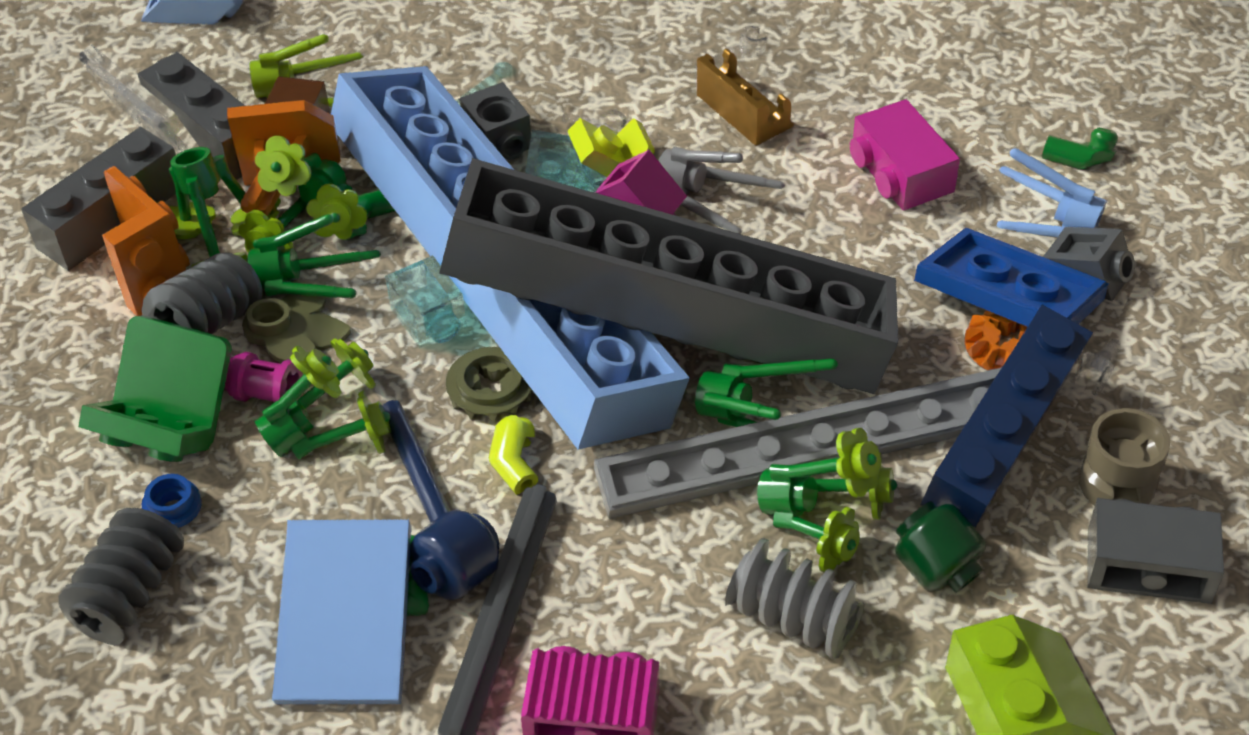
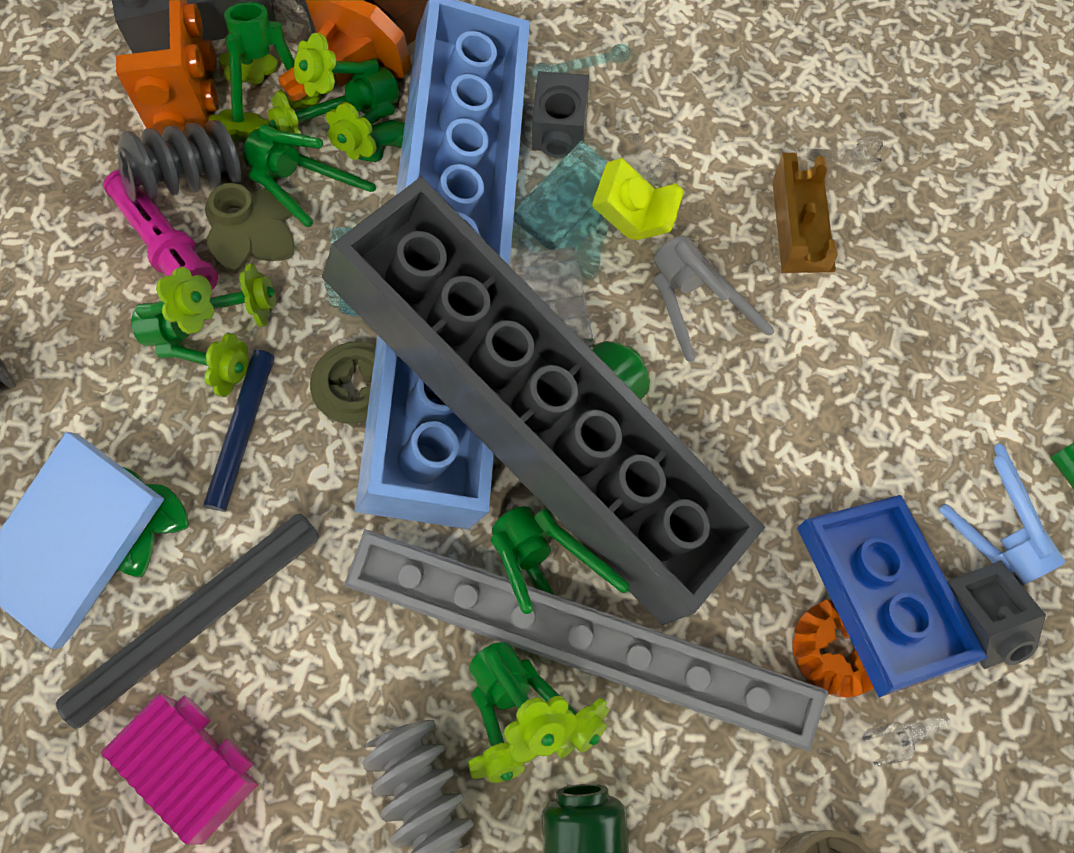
camera: 35 degrees right, 20 degrees up
green bracket [78,316,232,462] -> none
blue plate [141,474,202,528] -> none
dark blue head [410,509,500,600] -> none
neon yellow arm [488,415,538,495] -> none
dark pink brick [595,150,687,216] -> none
dark pink brick [849,99,960,211] -> none
dark blue brick [920,305,1093,528] -> none

